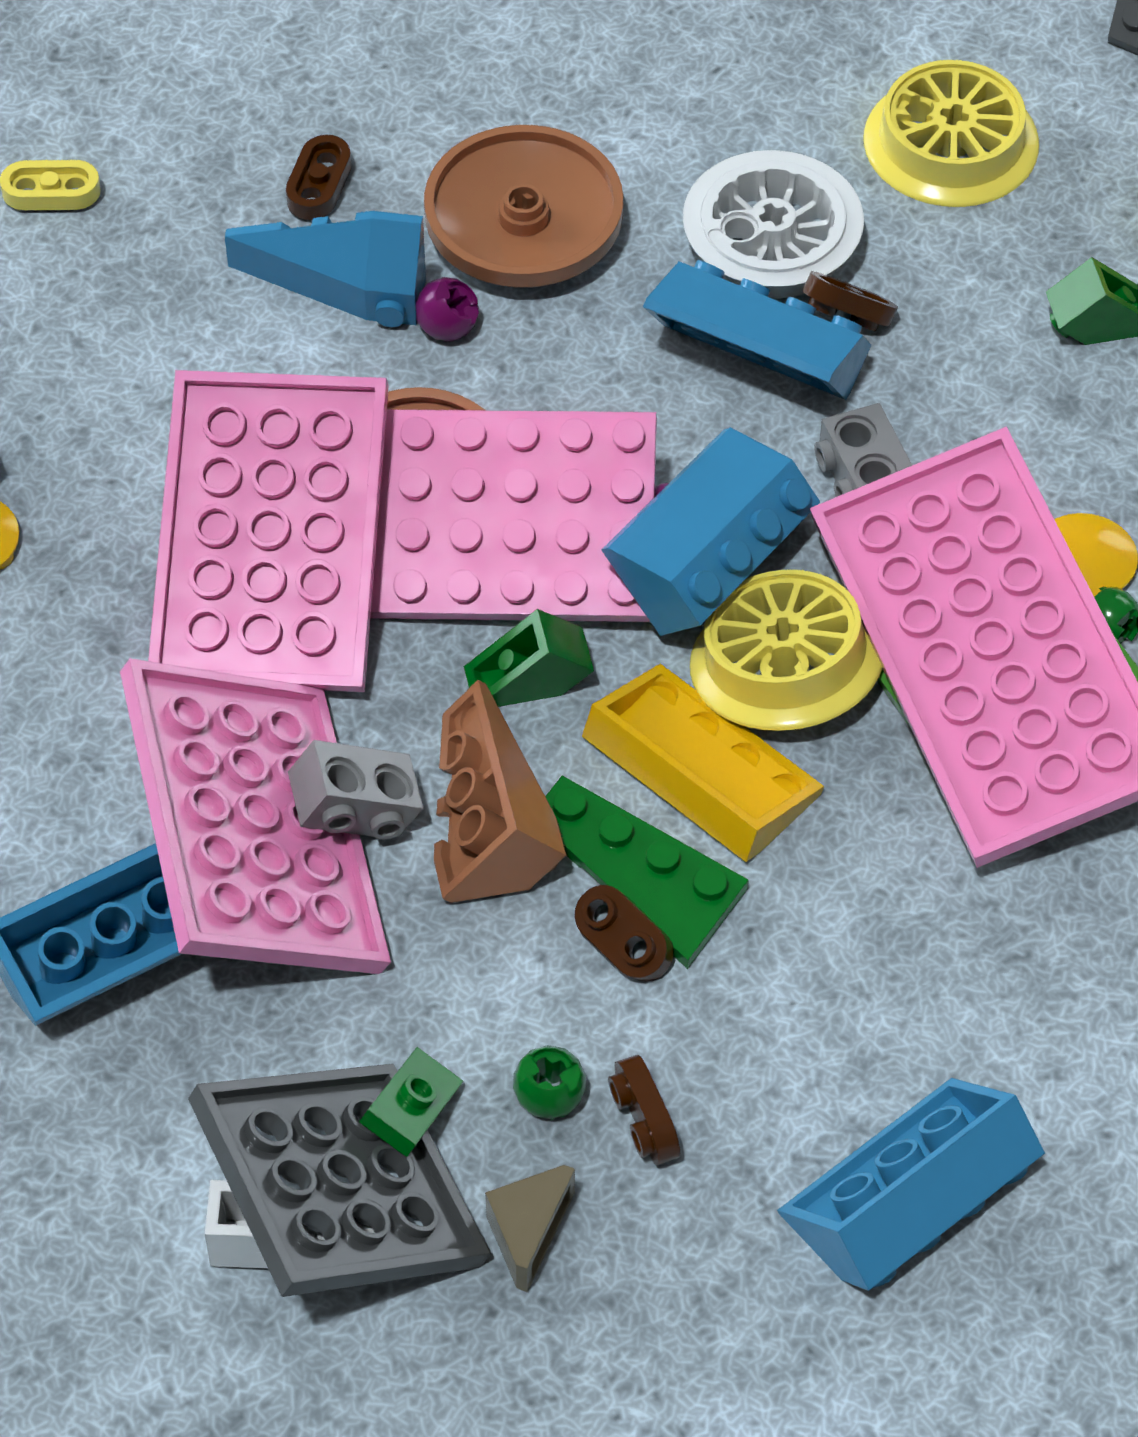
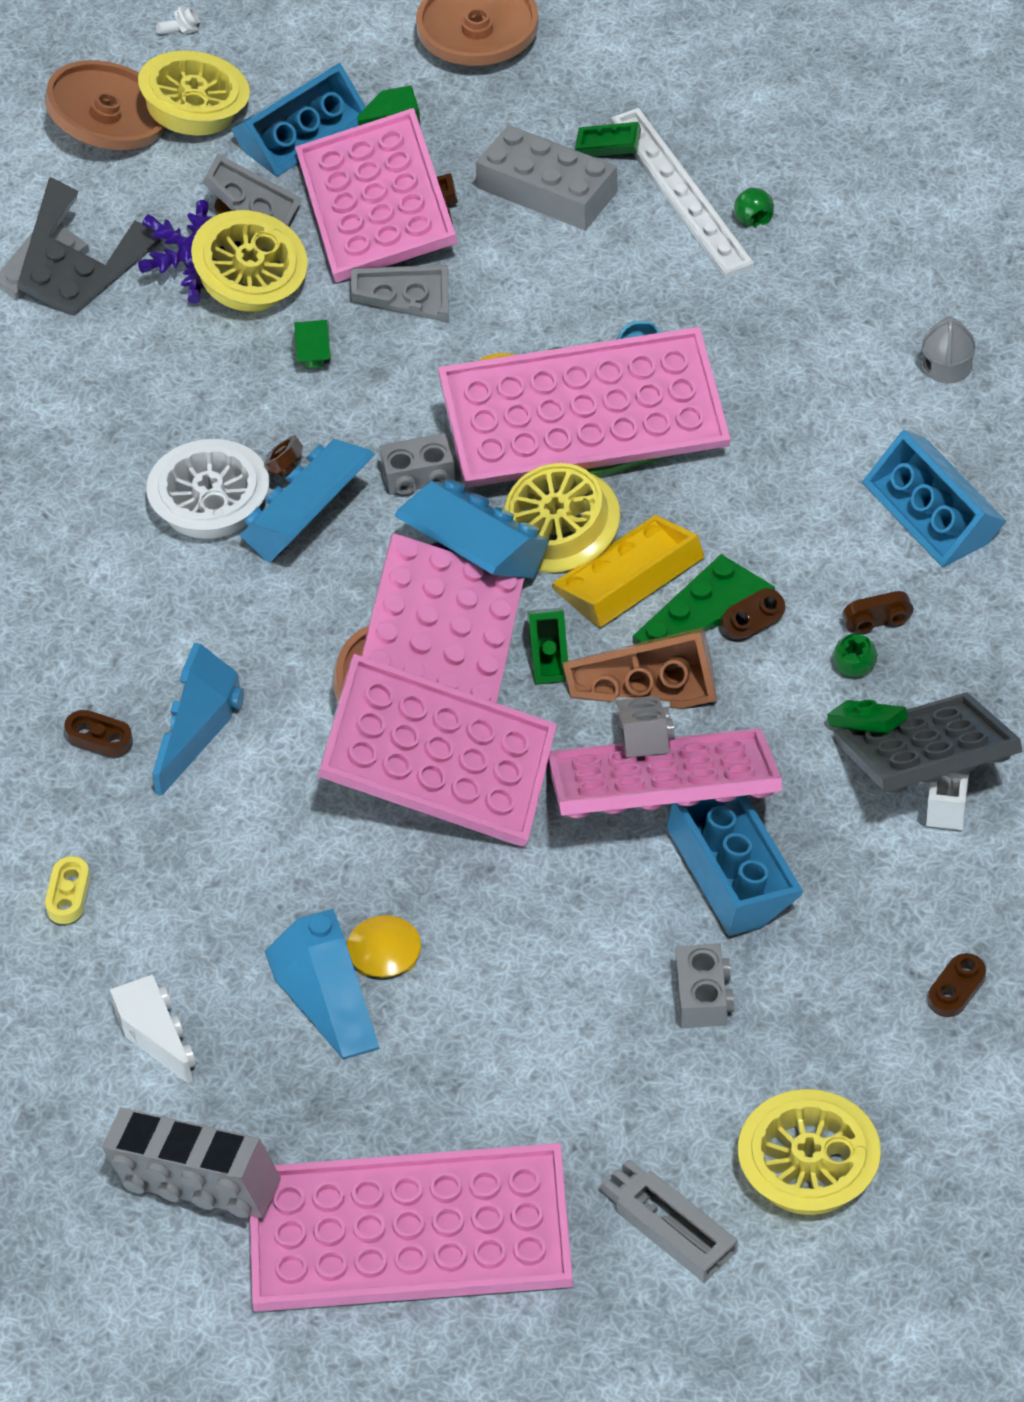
camera: 80 degrees left, 5 degrees down
magenta piece [415,277,479,342] -> none
nougat dish [424,125,623,287] -> none
dark tan slope [485,1165,575,1292] -> none
light yellow piece [863,60,1039,207] -> none

